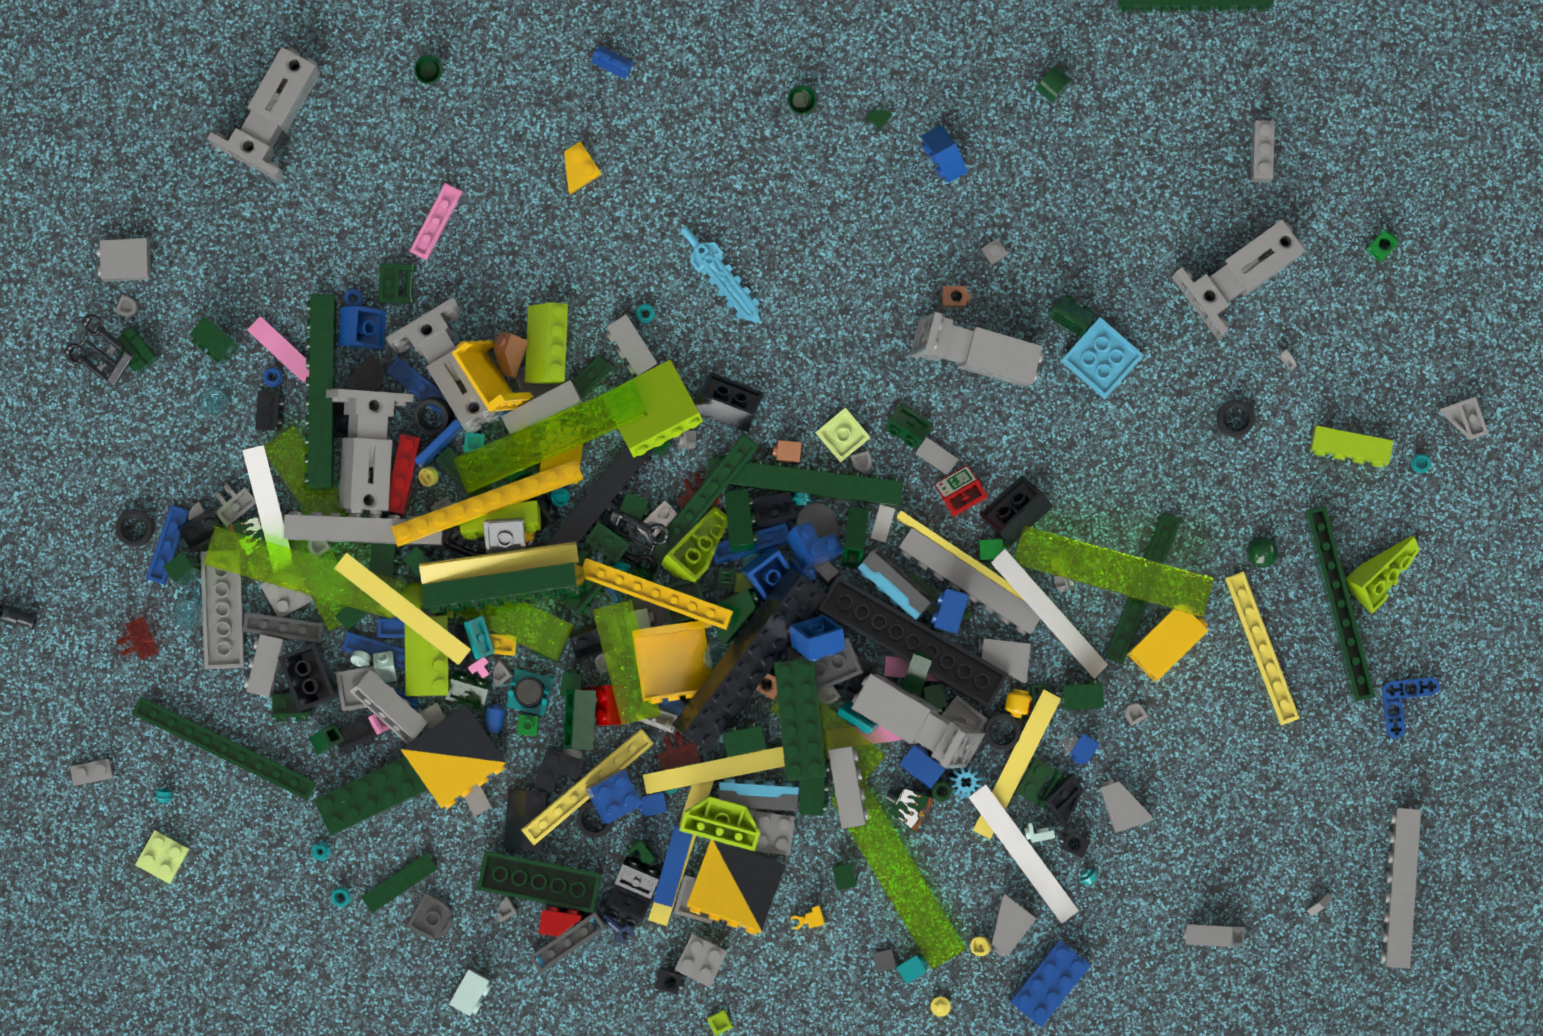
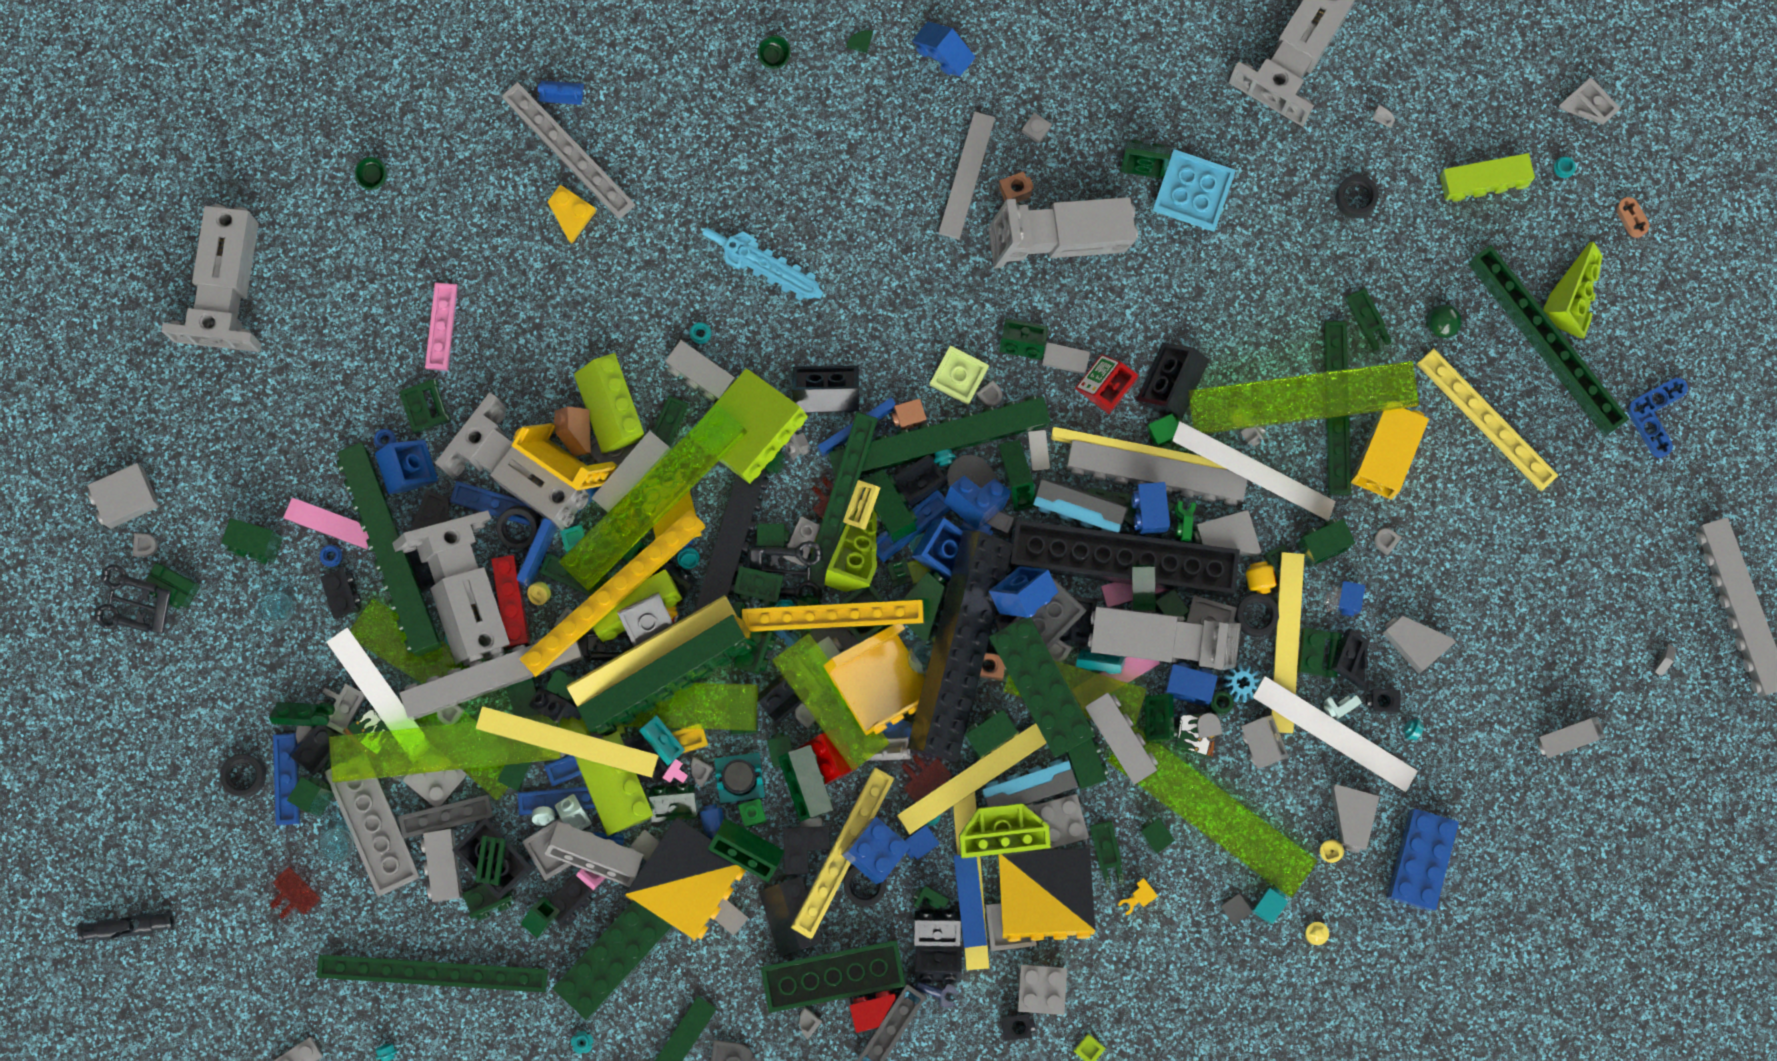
camera: 25 degrees left, 5 degrees down
none -> dark green hinge [269,702,335,726]
none -> dark green tile [475,836,506,885]
none -> light grey plate [502,82,635,220]
none -> black bracket [529,687,581,723]
none -> dark green brick [708,818,785,882]
none -> blue tile [818,397,896,456]
none -> light yellow tile [843,480,880,530]
none -> light grey tile [939,112,995,240]
none -> dark green hinge [1089,820,1125,888]
none -> dark green bracket [1144,693,1174,744]
none -> green plate [1174,501,1196,543]
none -> light grey tile [1197,713,1223,739]
none -> light grey brick [1241,715,1289,769]
none -> dark green hinge [1344,288,1391,351]
none -> nougat beam [1616,197,1649,238]

